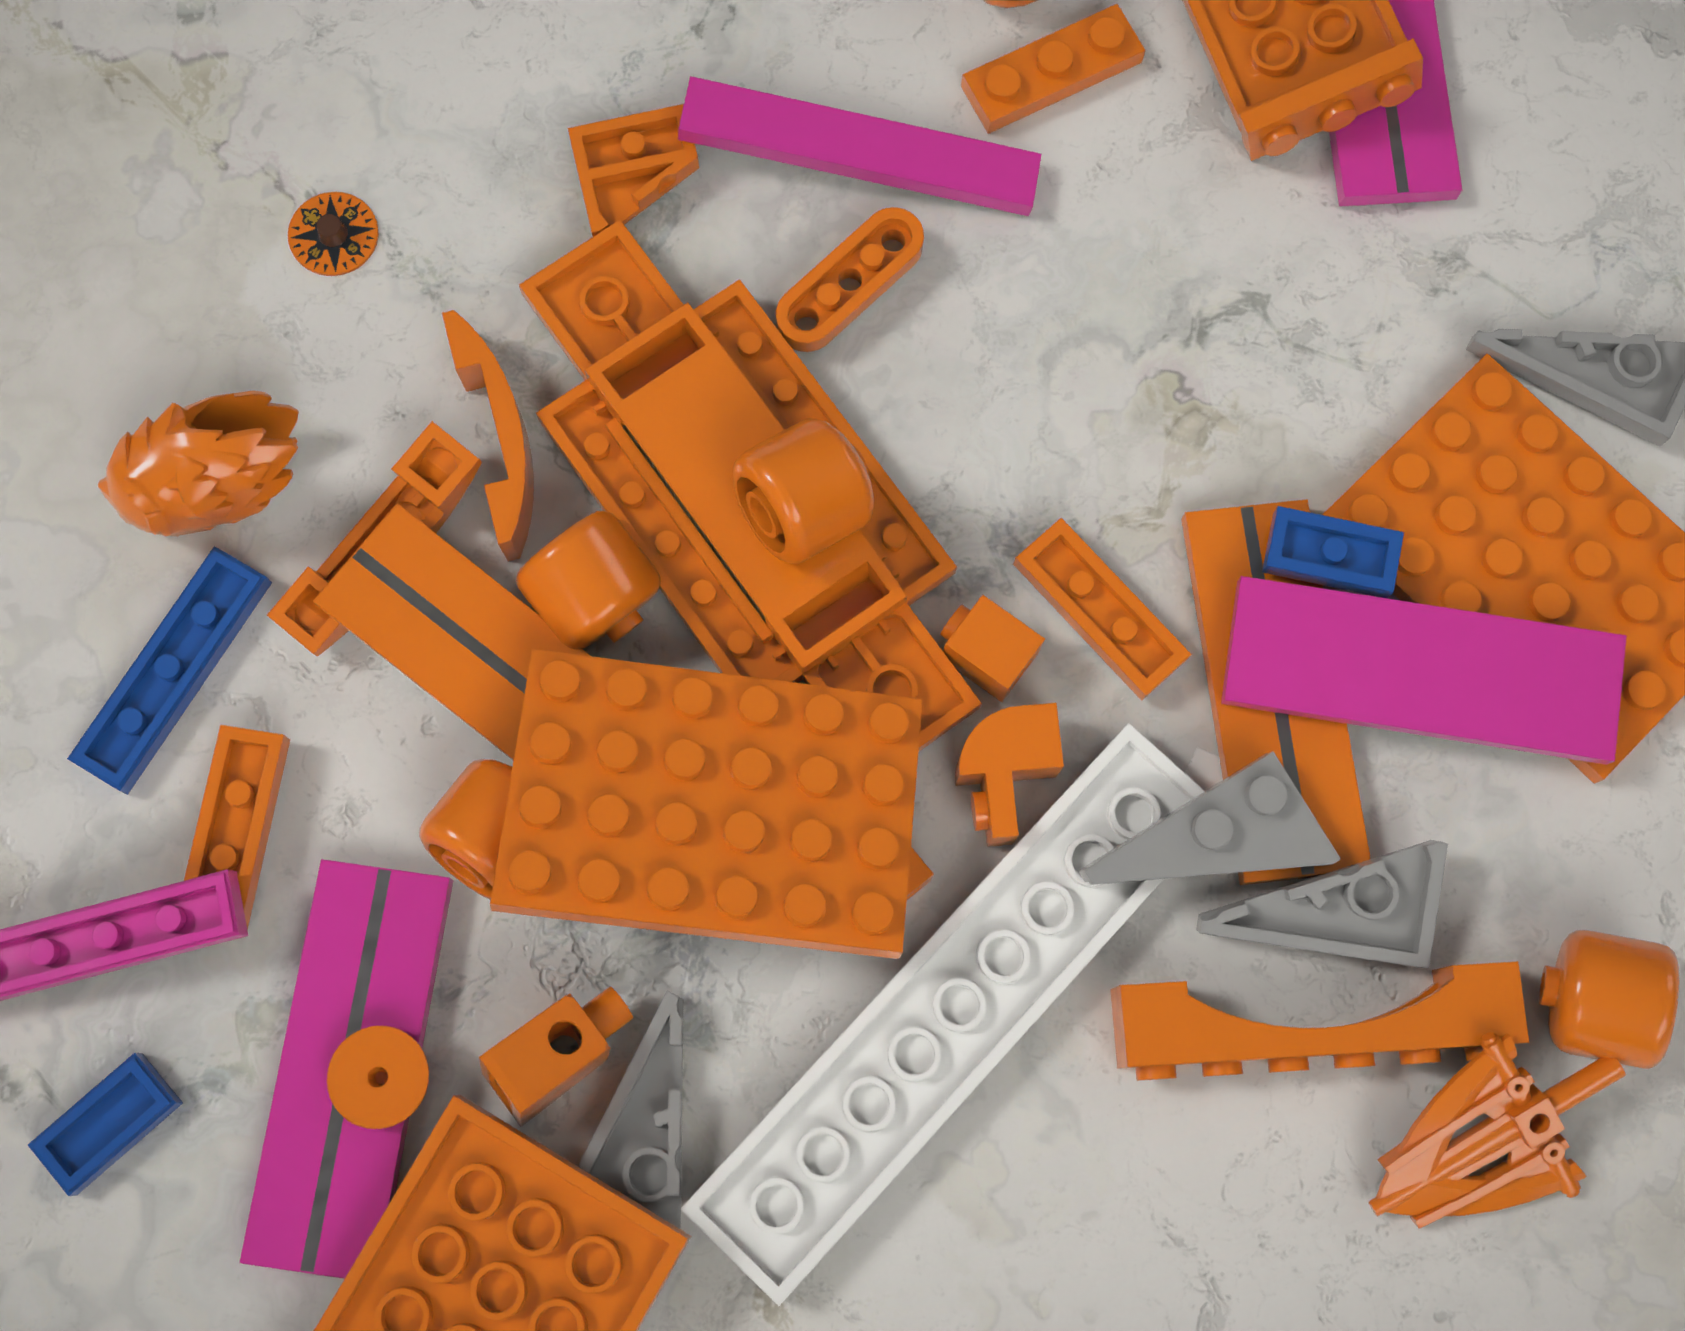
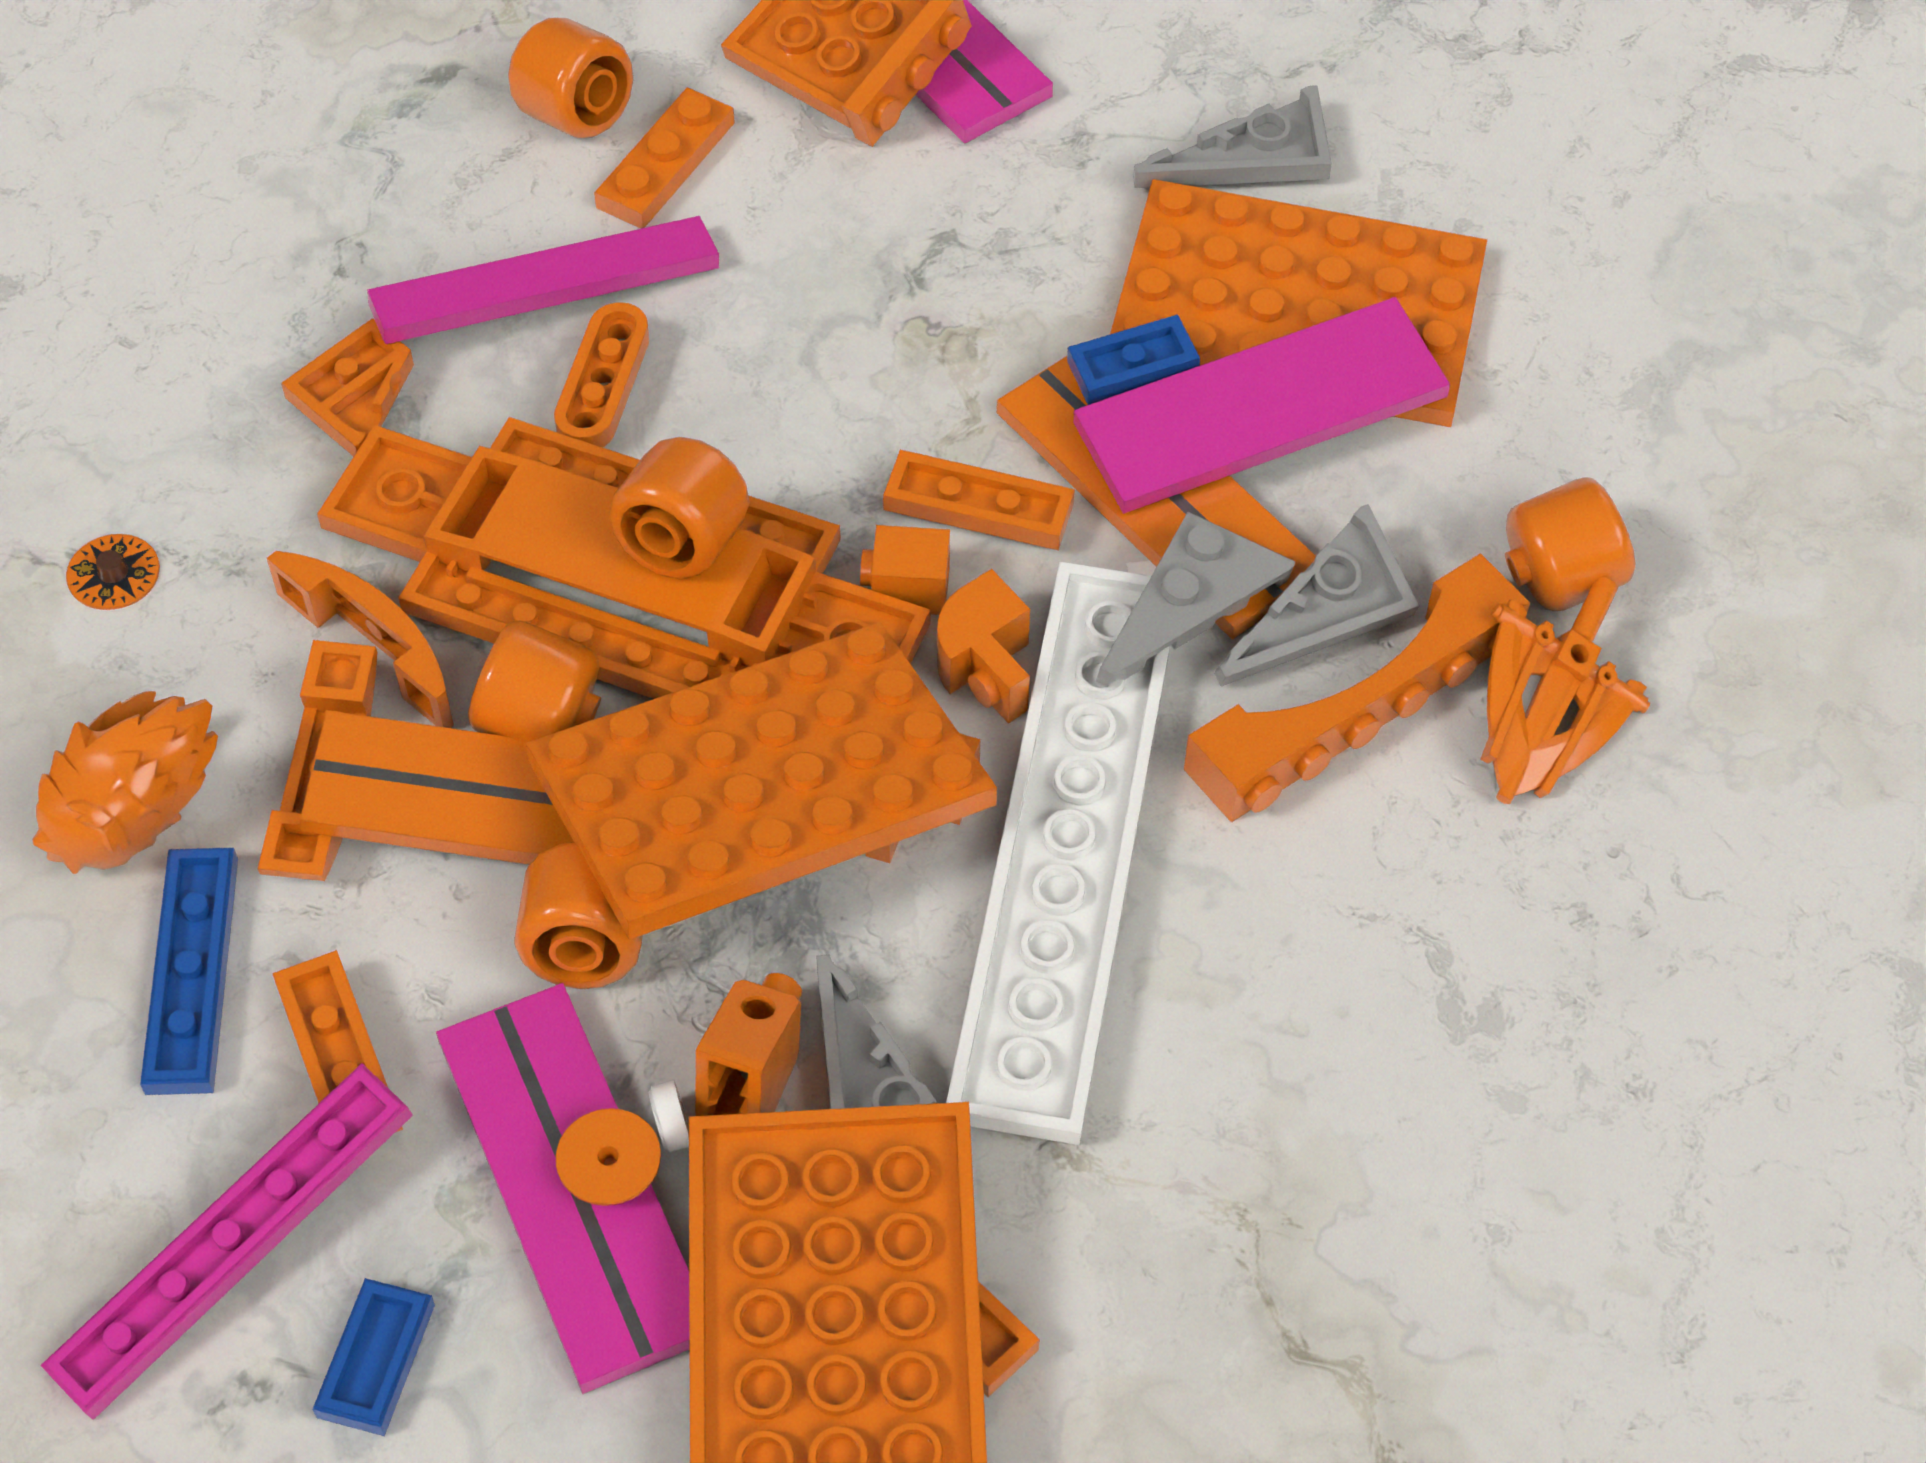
camera: 30 degrees left, 20 degrees down
none -> white tile [648,1080,689,1153]

